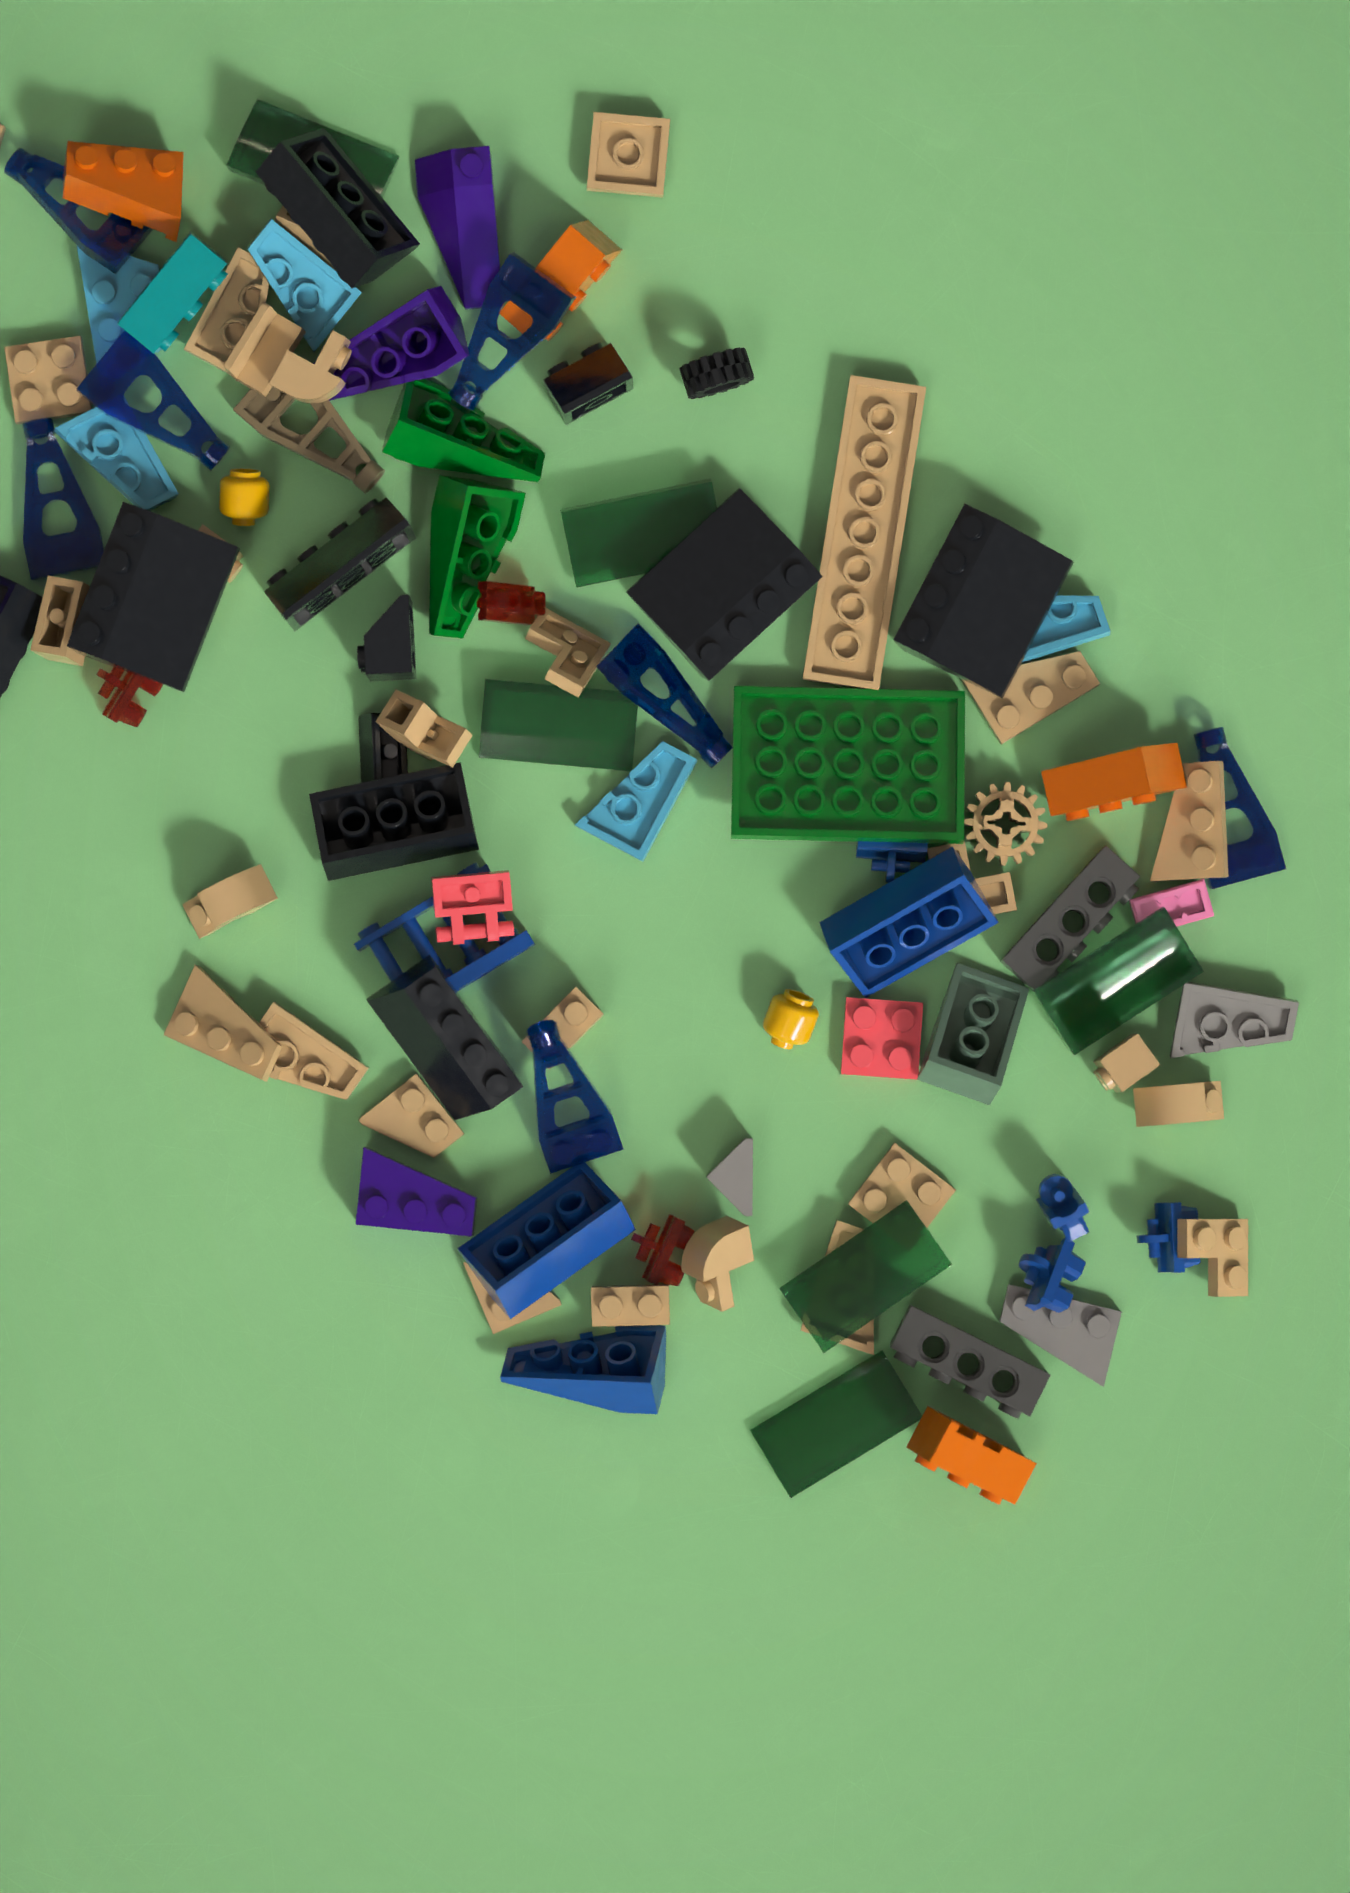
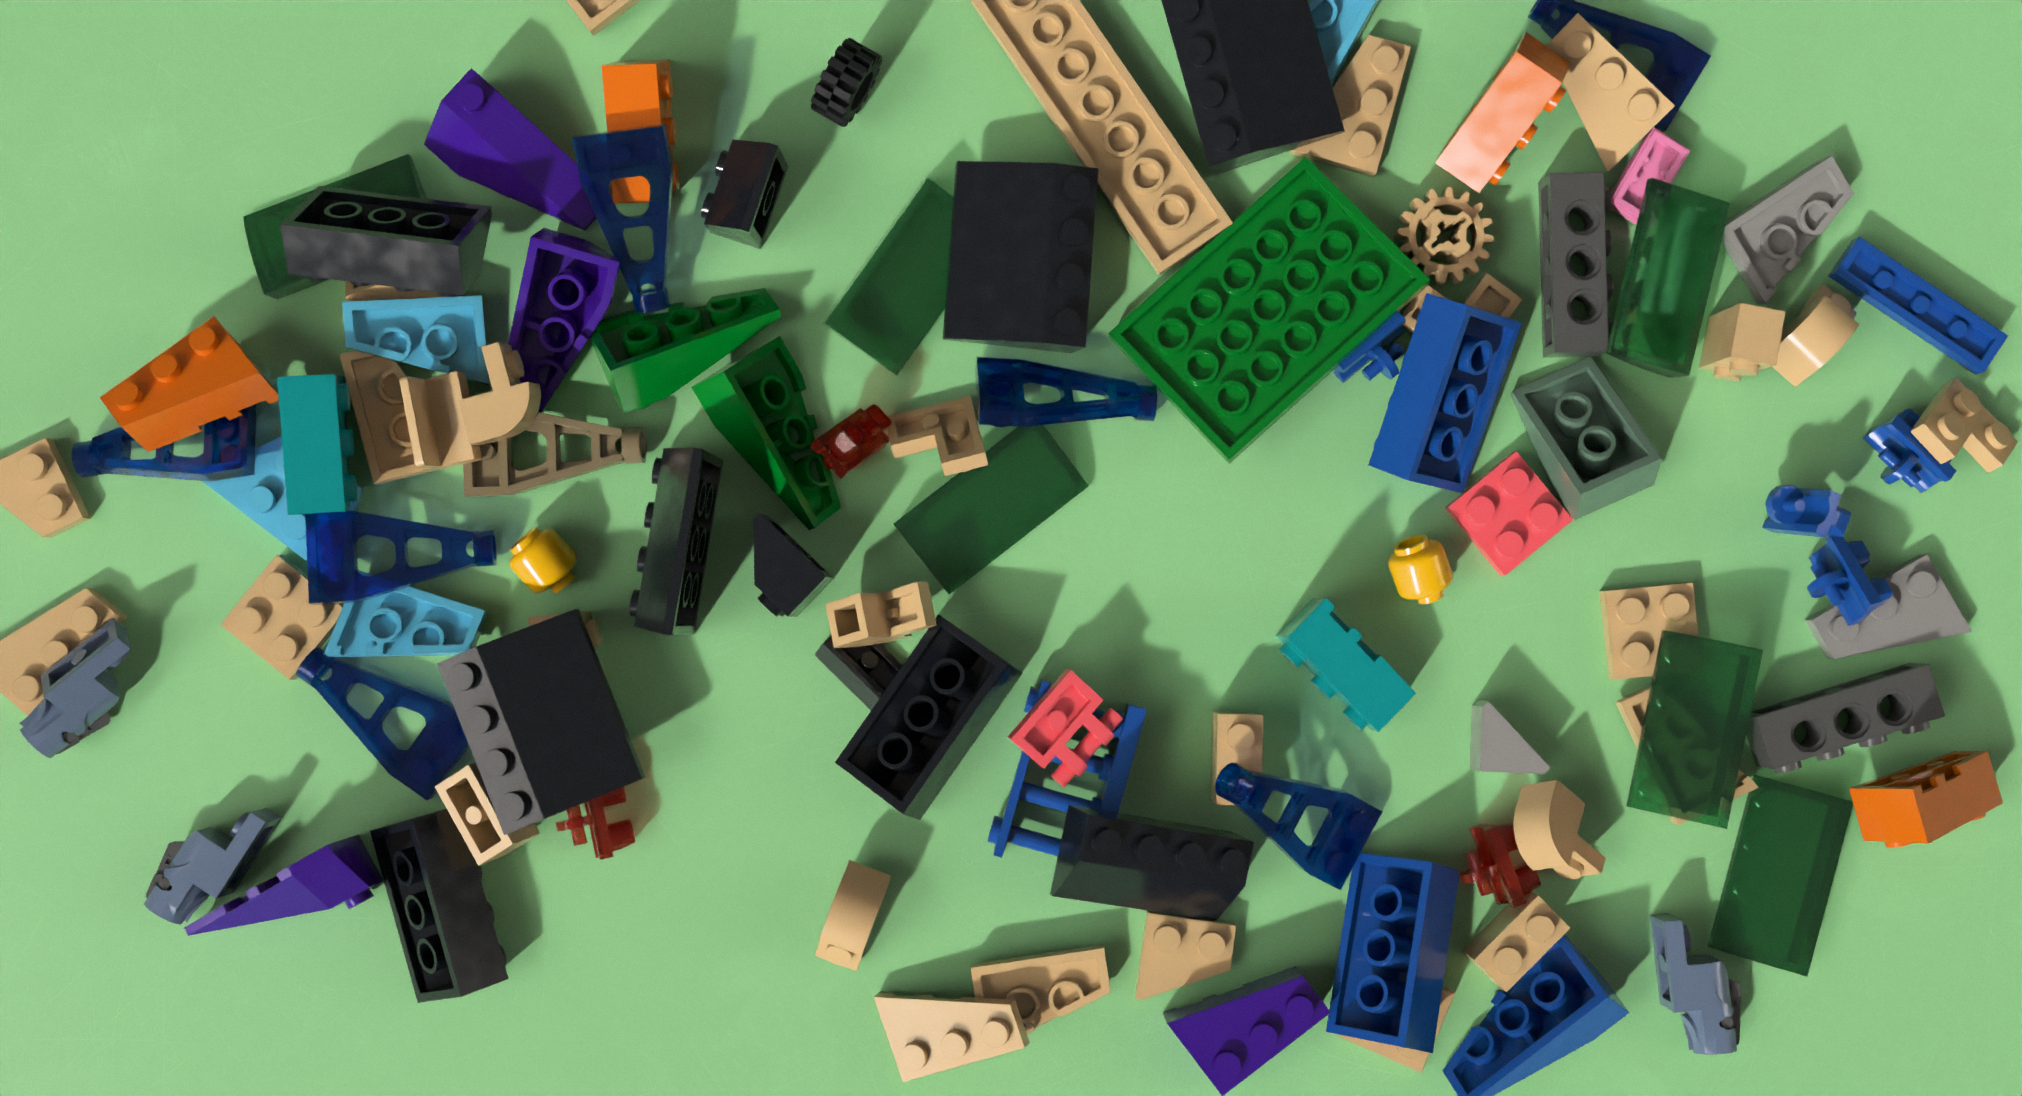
camera: 45 degrees left, 0 degrees up
medium azure wing [575,741,698,862] -> none
none -> teal wedge [1276,598,1416,732]
none -> sand blue plate [1650,913,1741,1055]
none -> blue plate [1828,237,2008,375]

